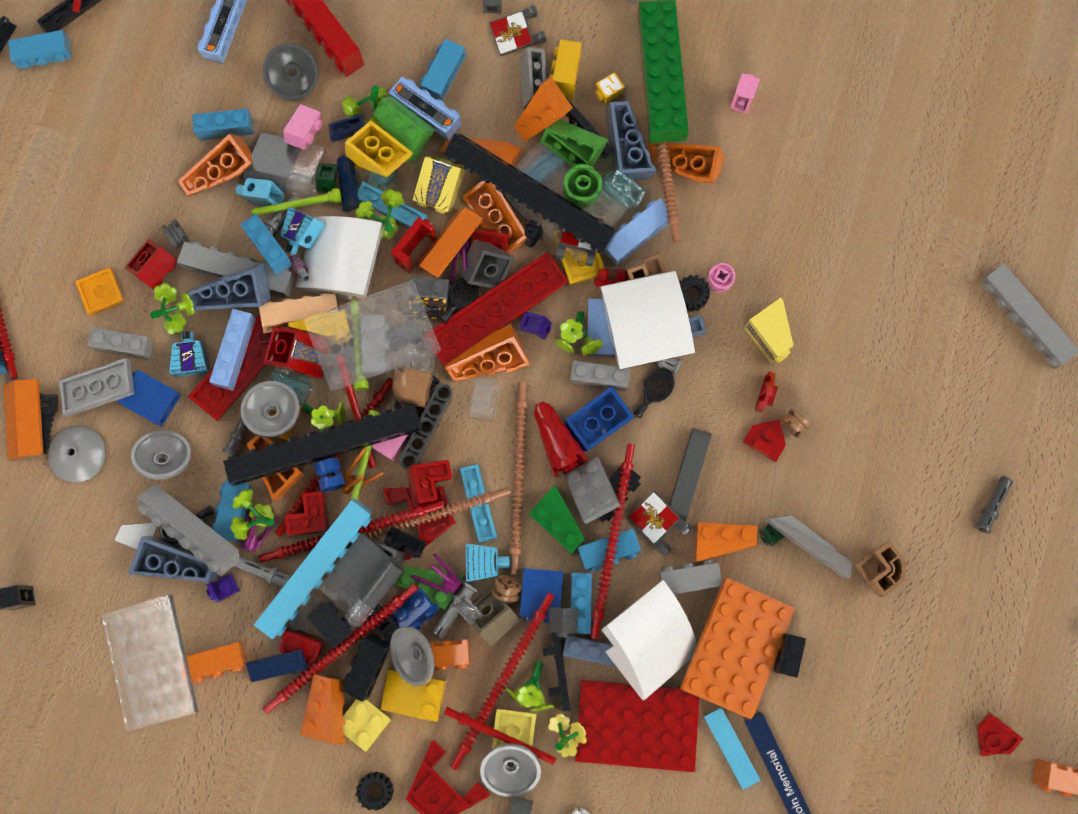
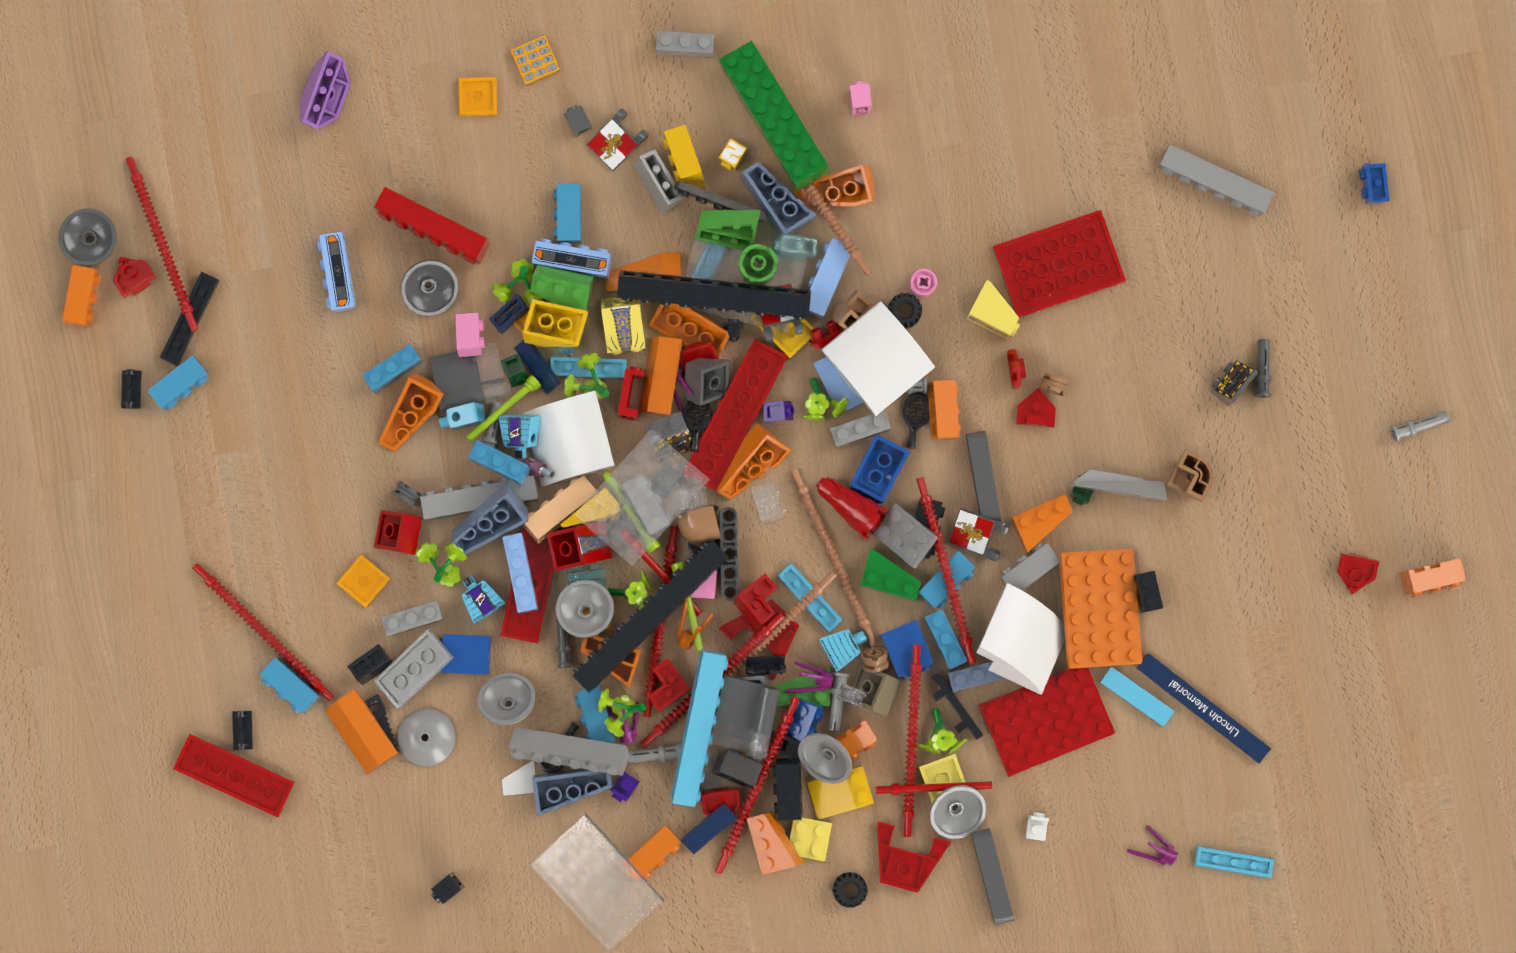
camera: 30 degrees left, 5 degrees up
blue wheel [314,458,346,492] -> none
orange wedge [514,76,573,142] -> none
light yellow plant [548,713,586,758] -> none
dark grey brick [549,608,578,637] -> none
sand blue plate [689,315,707,338] -> none
none -> black hinge [347,644,393,685]
none -> orange brick [927,380,961,440]
none -> red plate [993,210,1126,318]
none -> slope [1211,360,1258,406]

